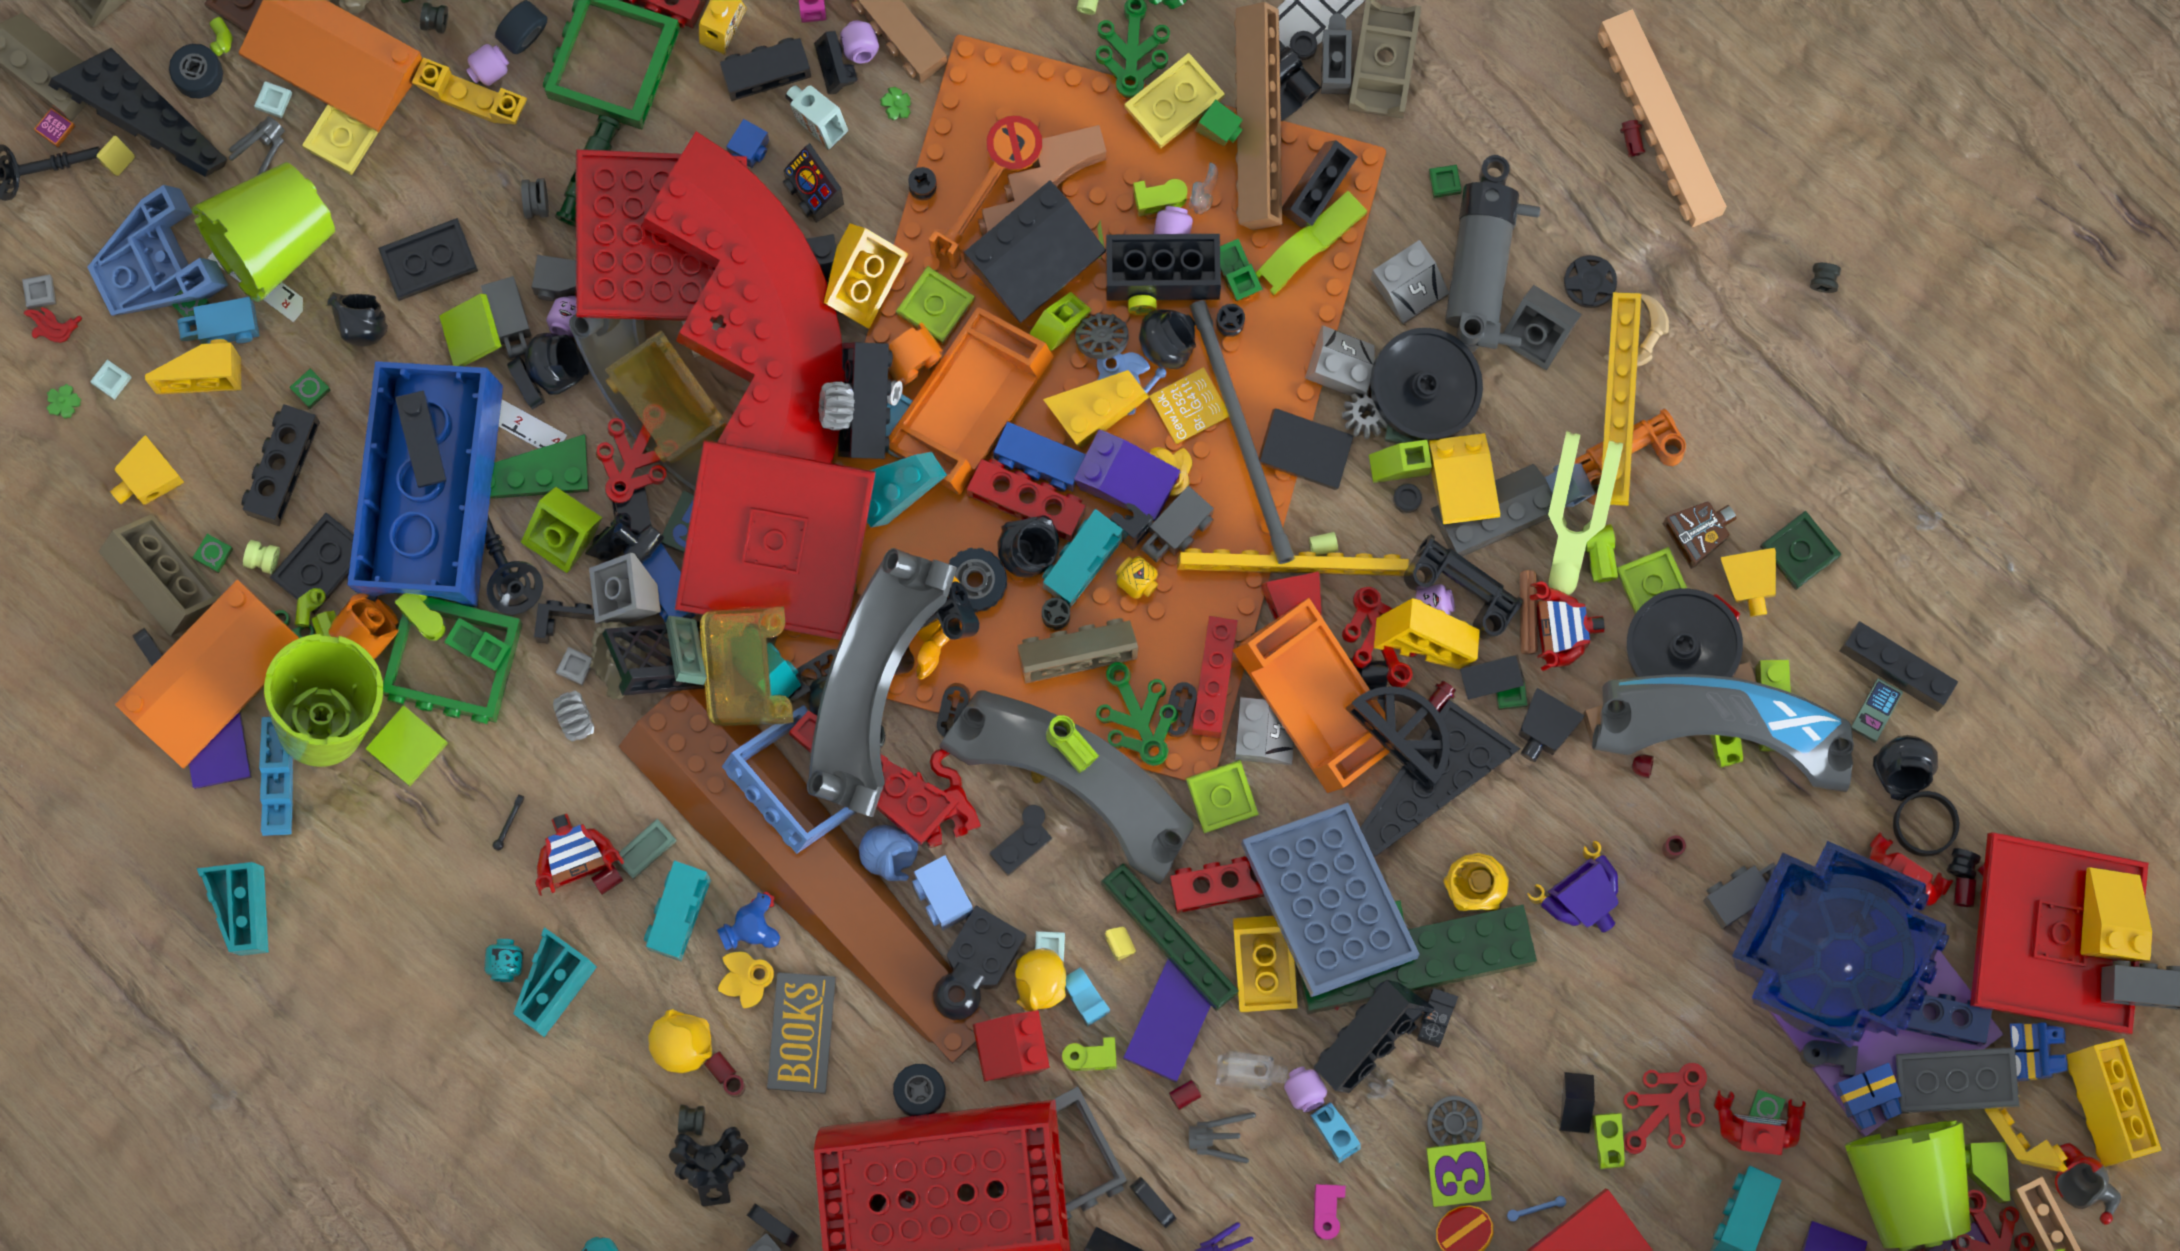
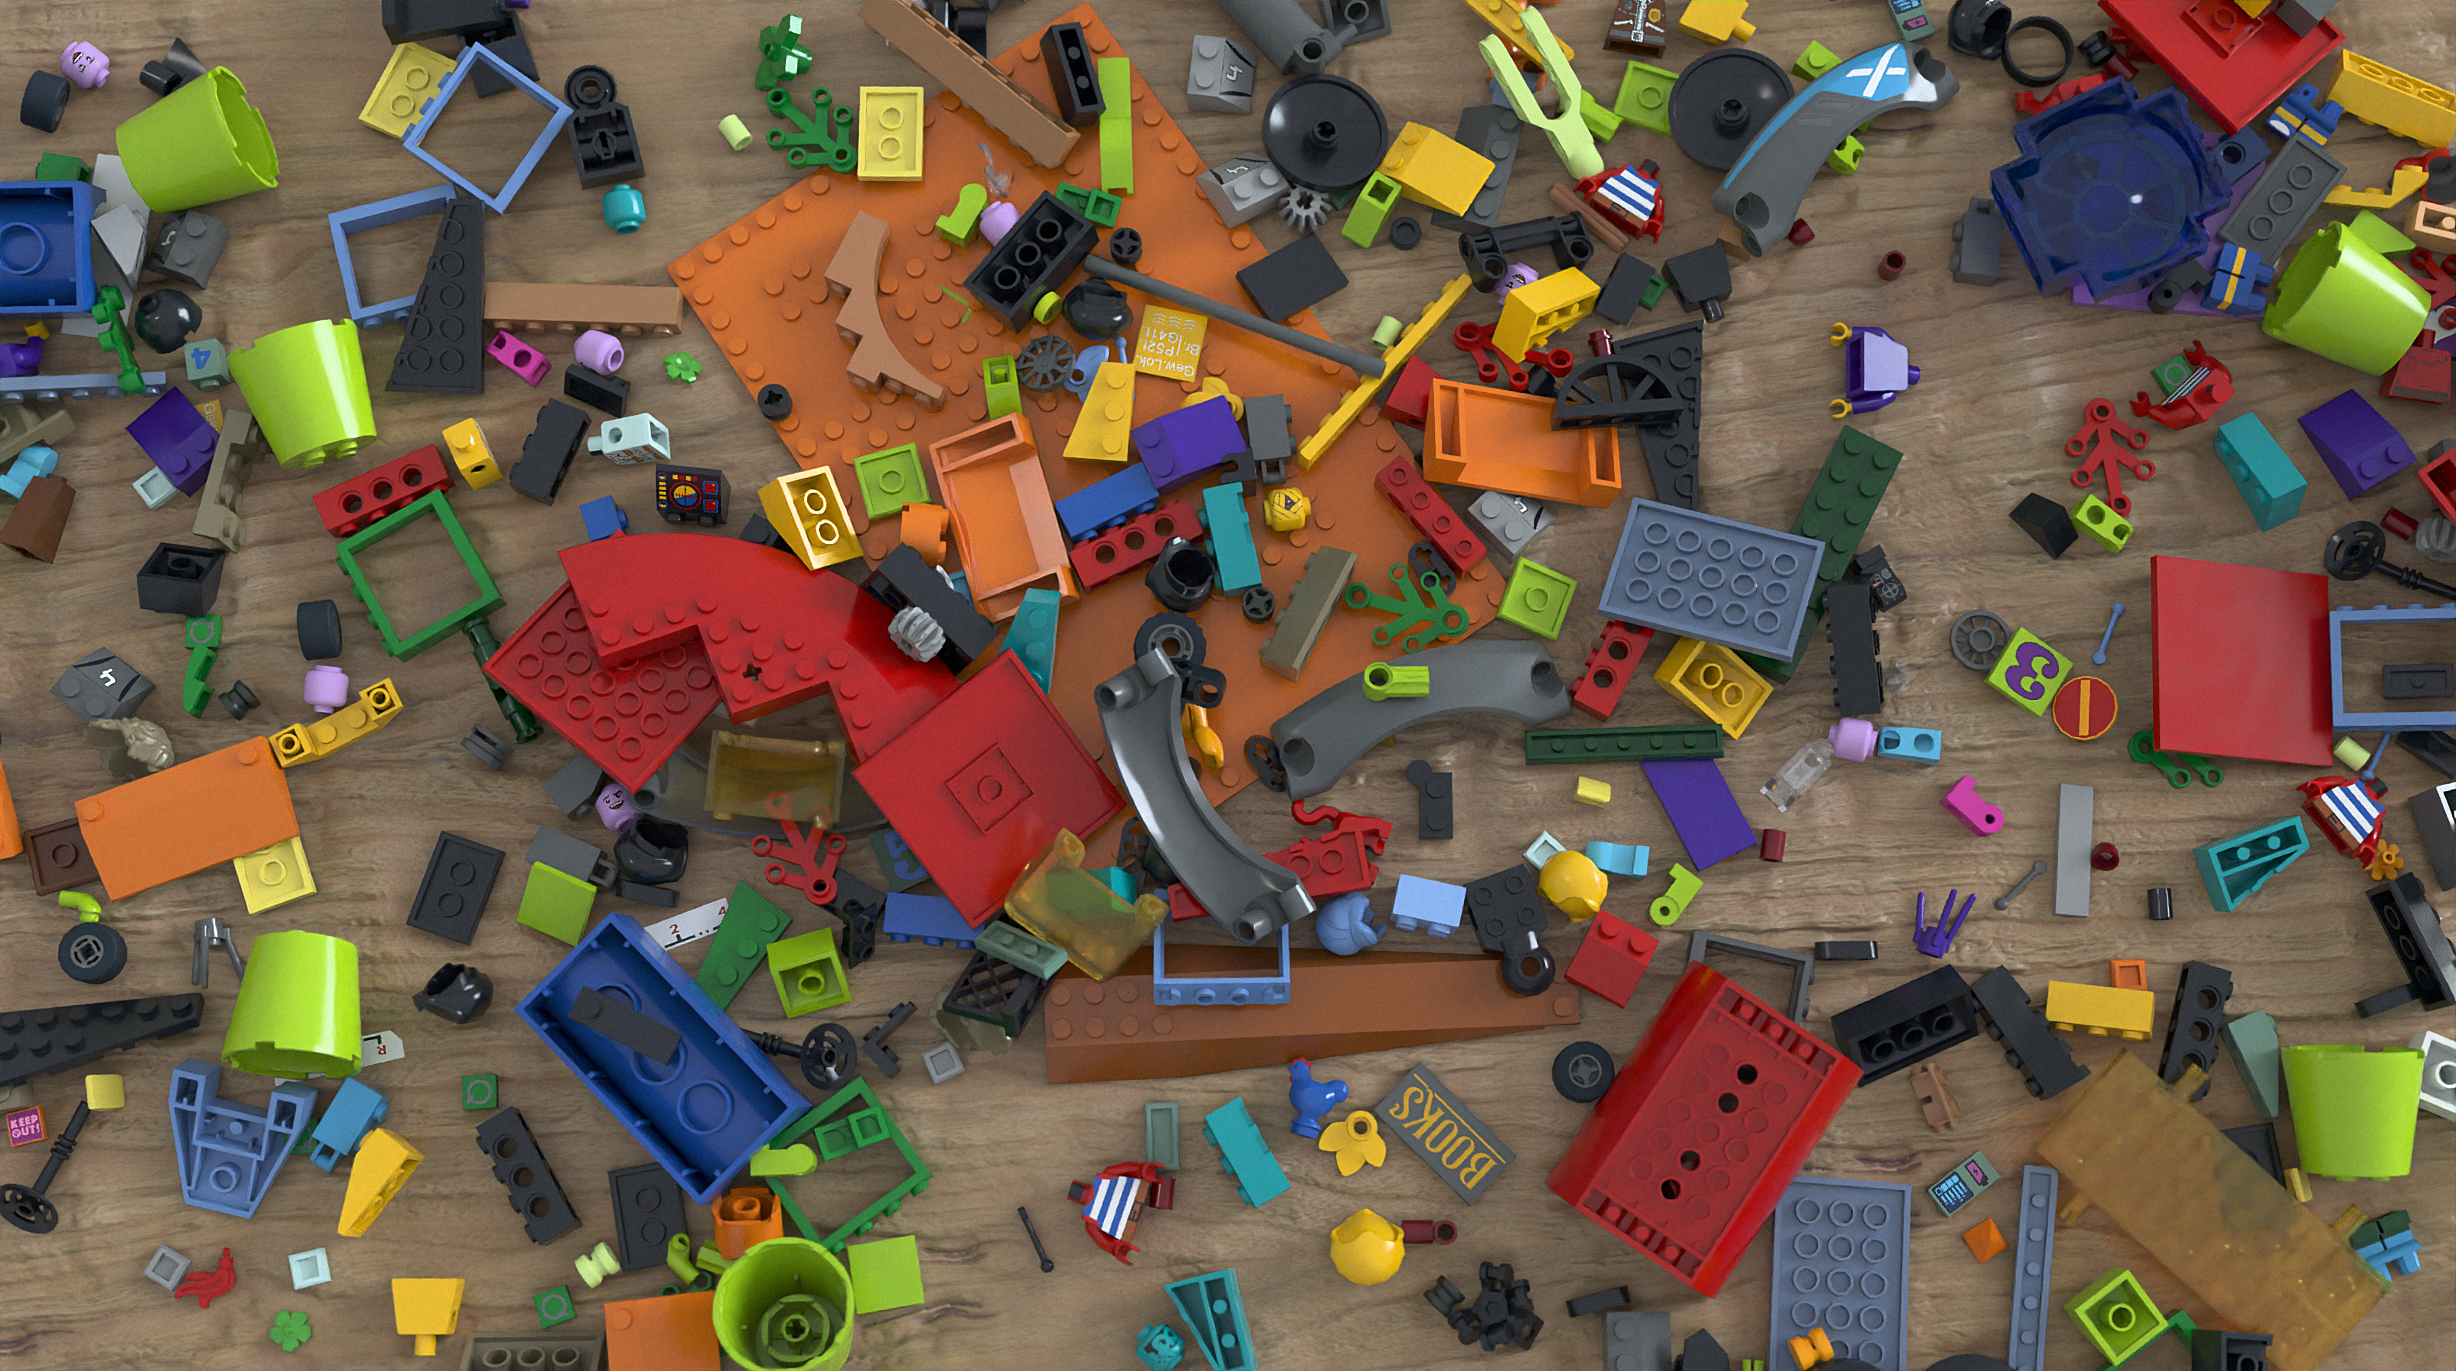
camera: 50 degrees left, 0 degrees up
light aqua tile [254,81,292,118] -> none
light grey gear [553,691,594,741] -> none
light grey slope [589,553,661,624] -> none
black piece [614,523,664,564] -> none
orange piece [929,116,1042,269] -> none
black slope [964,180,1106,324] -> none
dark grey plant [1189,1112,1256,1163] -> none
green slope [1195,99,1243,146] -> none
yellow helmet [1443,853,1509,911] -> none

